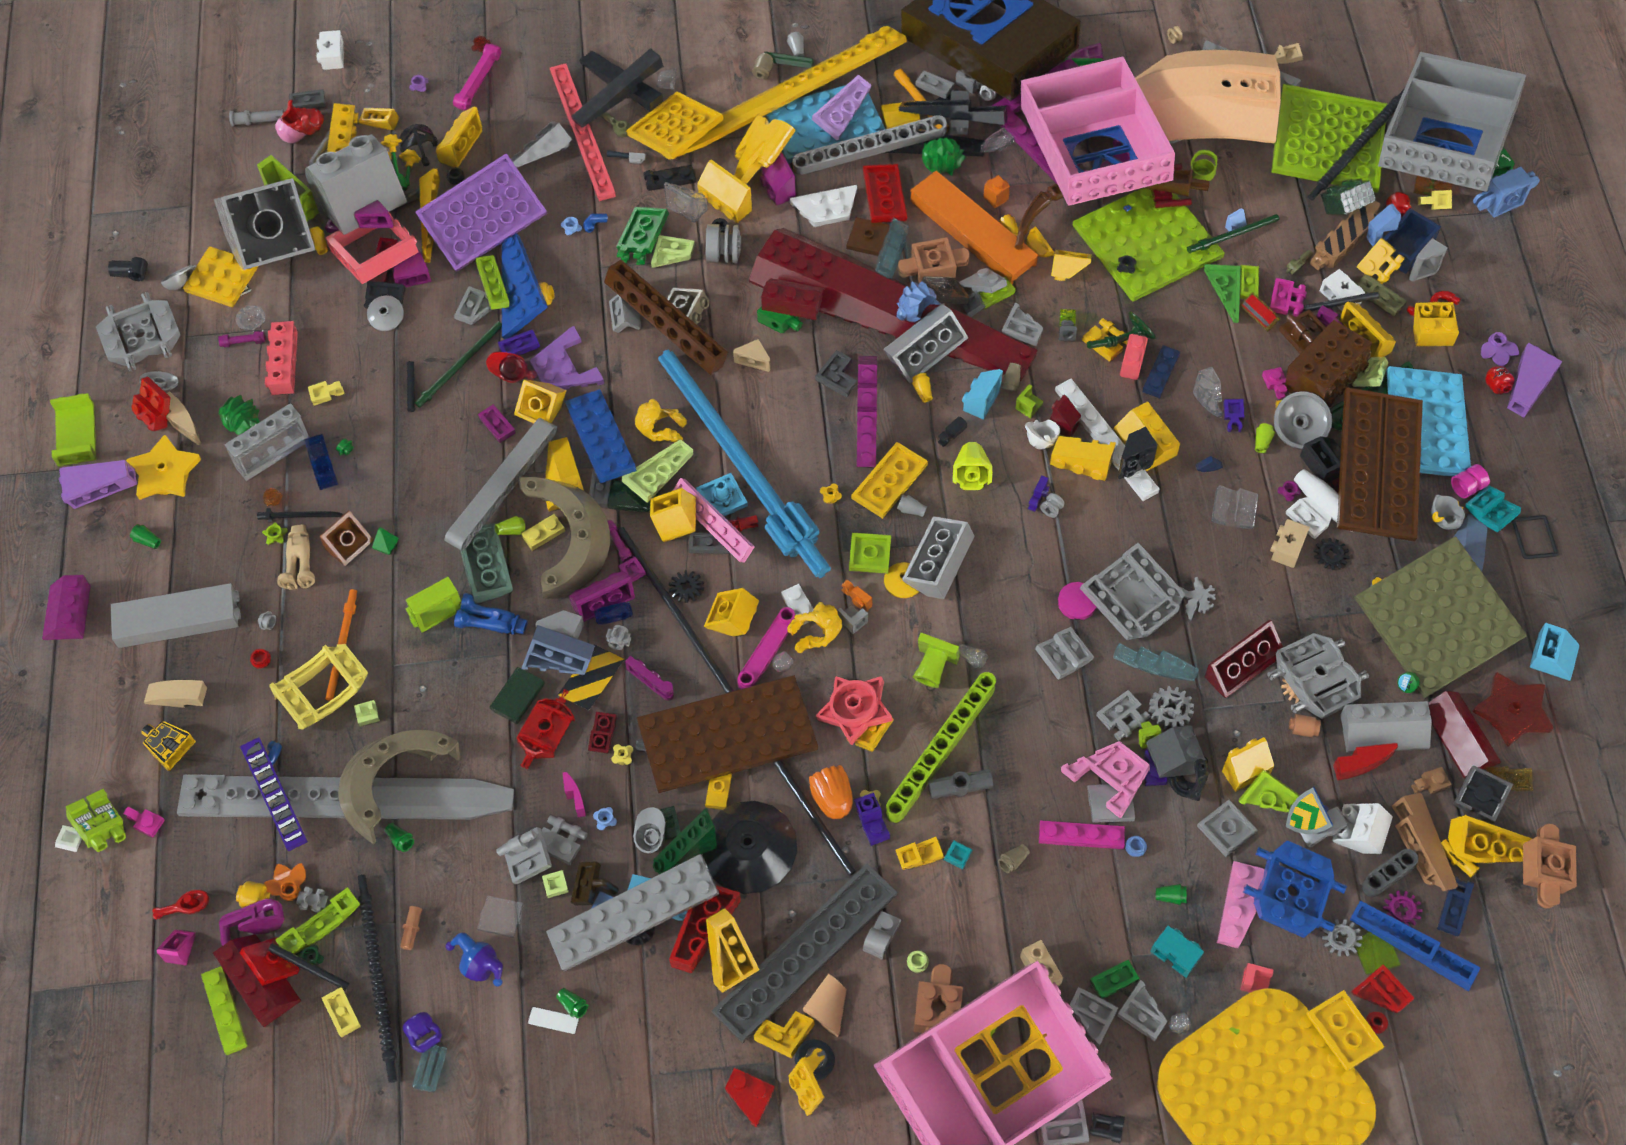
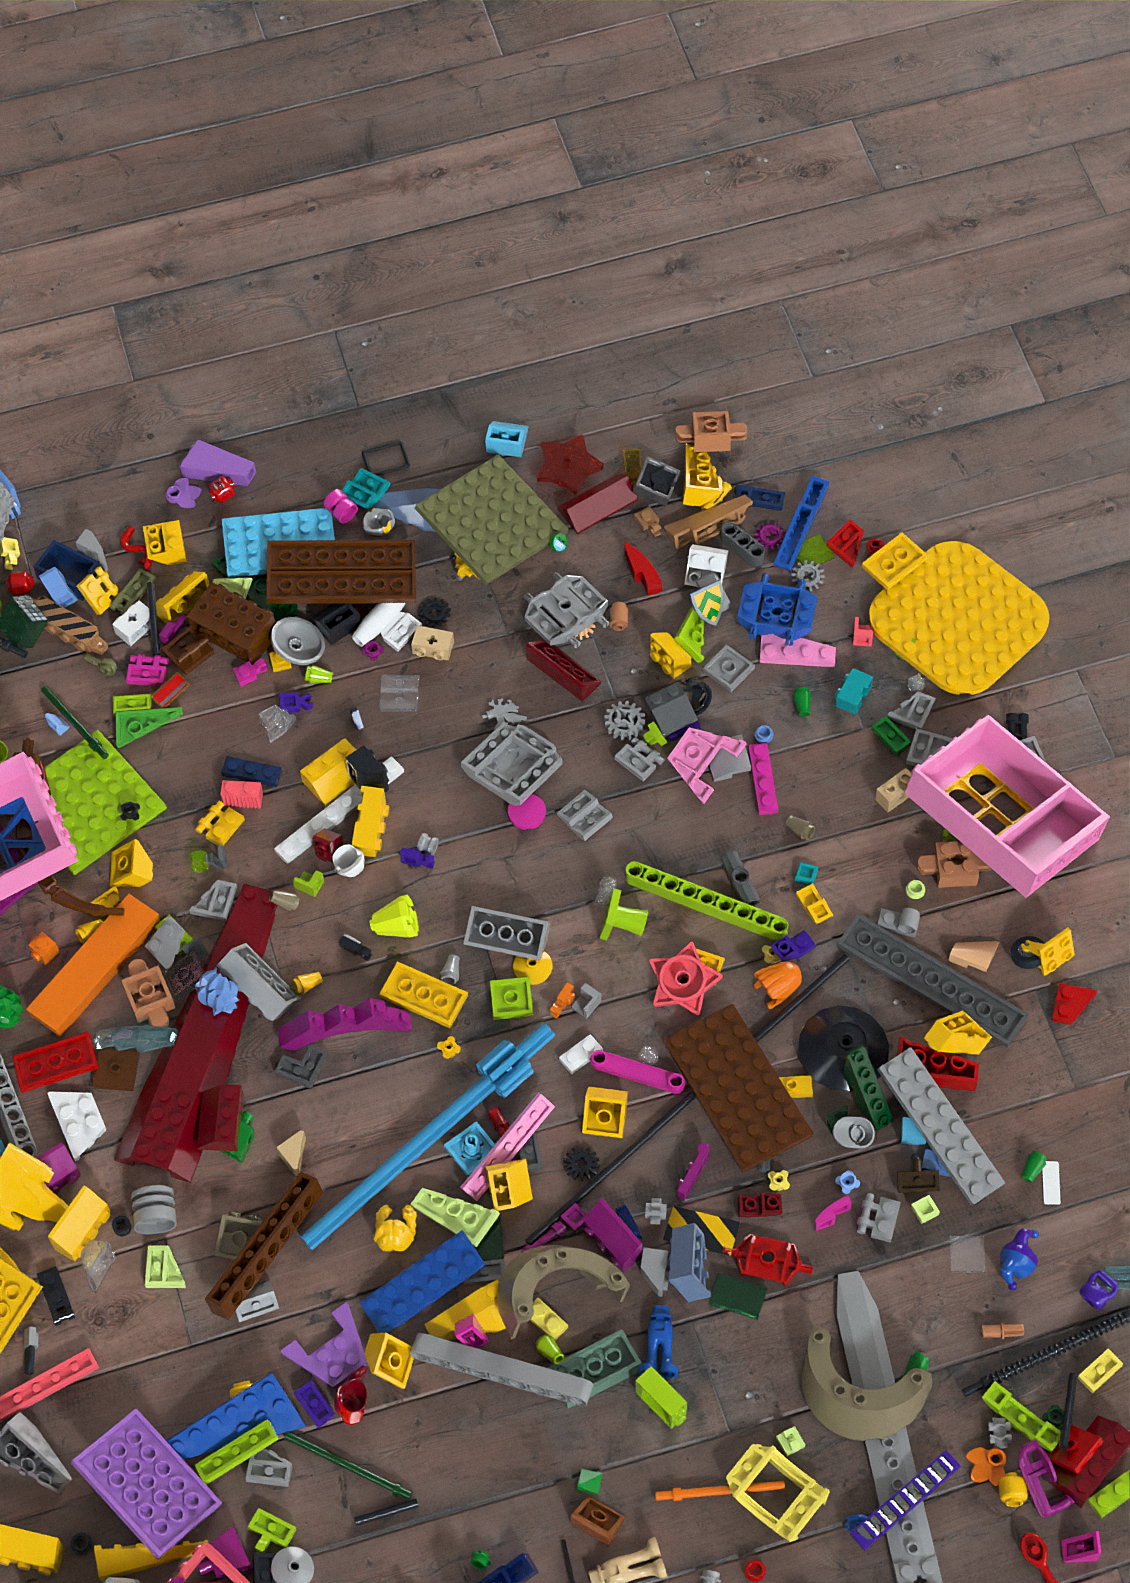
camera: 100 degrees left, 0 degrees up
magenta plate [478,404,516,443] -> none
light grey plate [496,827,552,885] -> none
light blue plate [561,217,582,235] -> none
blue arm [583,213,608,233] -> none
green tile [616,207,669,265] -> none
yellow plate [754,1011,815,1058] -> none
yellow hair [787,602,842,653] -> none
medium azure slope [962,369,1003,420] -> none
dark green dish [1087,311,1156,349] -> none
clear light blue slope [1113,643,1199,681] -> none
light grey slope [1340,701,1431,753] -> none
none -> lime plate [248,1508,297,1553]
none -> dark pink slope [454,1313,490,1348]

